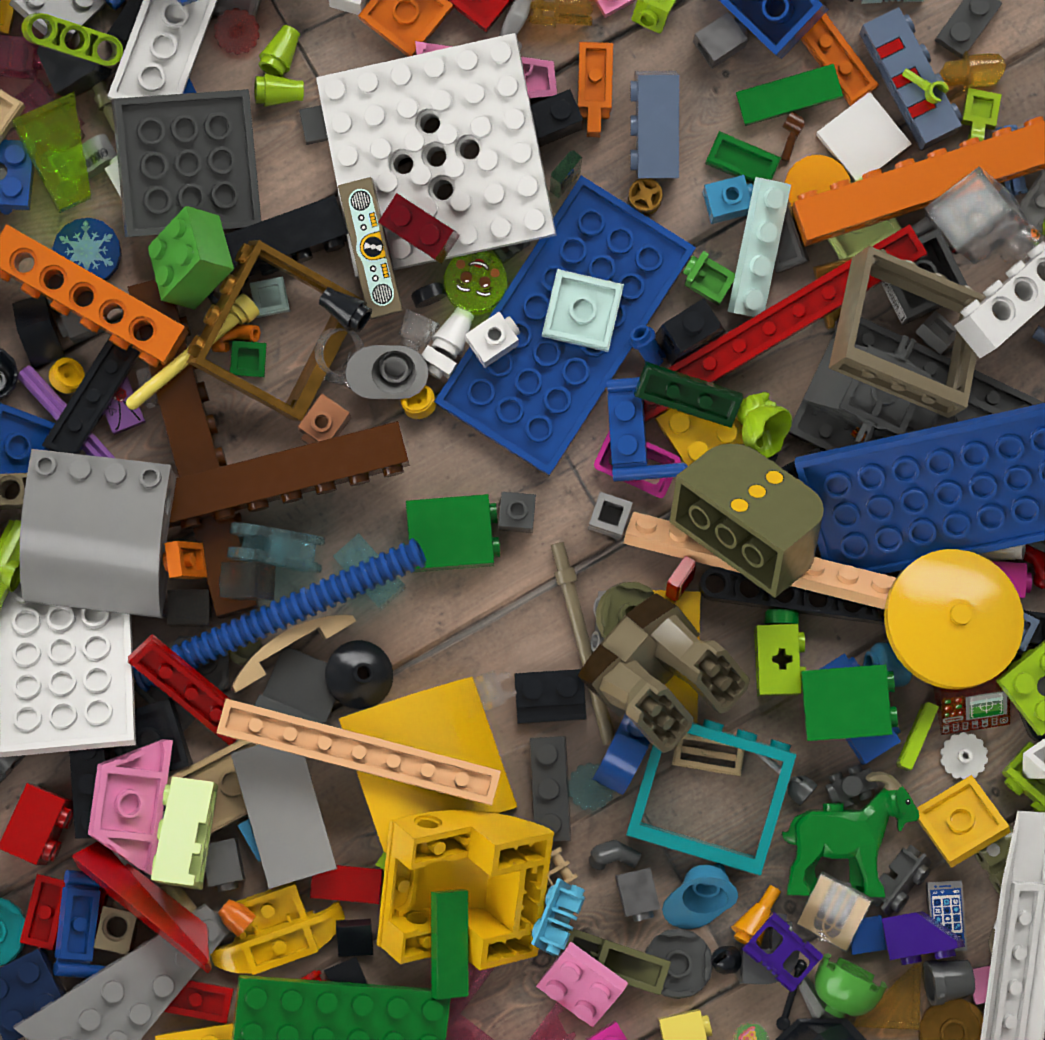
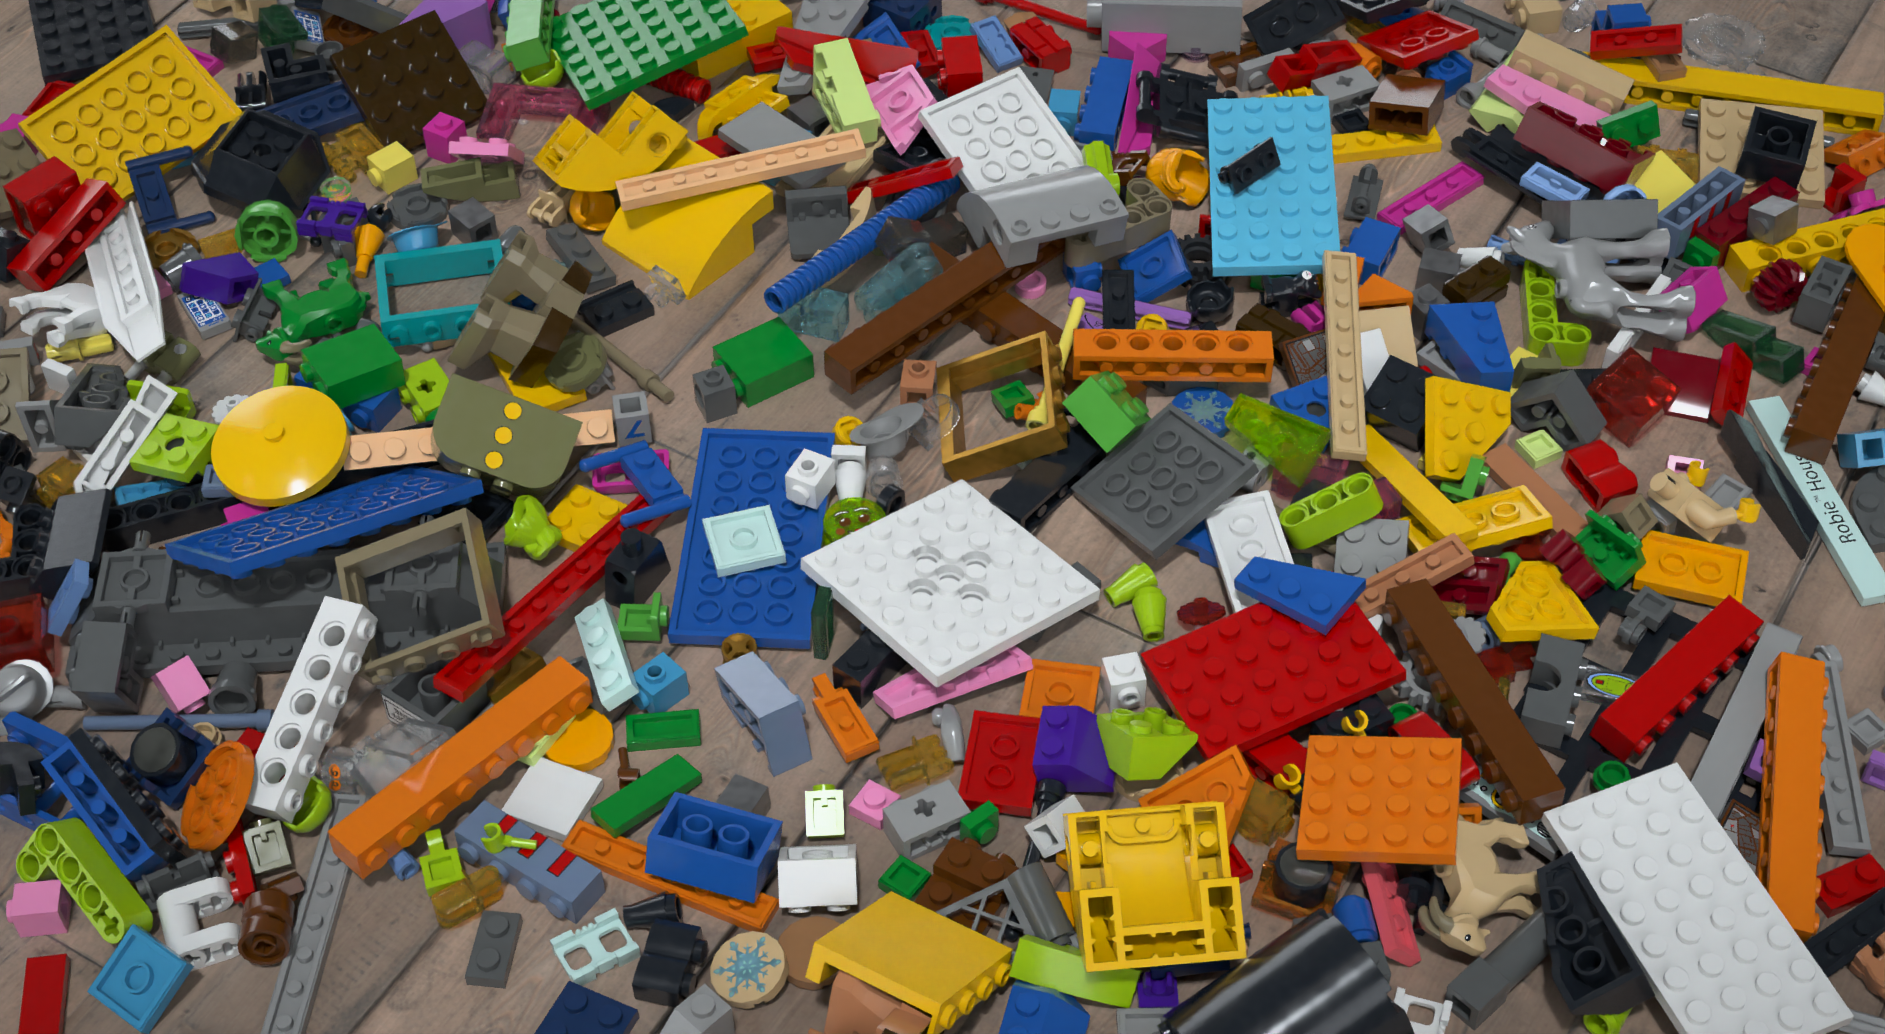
camera: 155 degrees right, 35 degrees down
orange plate [163,541,207,579] -> none
orange hose [218,899,256,937] -> none
black cone [319,287,372,333] -> none
black dish [325,640,393,709] -> none
black tile [336,919,373,957] -> none
tile [338,177,404,320] -> none
dark red brick [378,193,460,264] -> none
green tile [431,889,469,1000] -> none
medium azure hinge [531,878,585,957] -> none
blue pin [630,325,666,366] -> none
dark green tile [634,362,744,428] -> none
tile [665,556,696,602] -> none
piece [796,871,874,952] -> none
yellow plate [917,775,1011,868] -> none

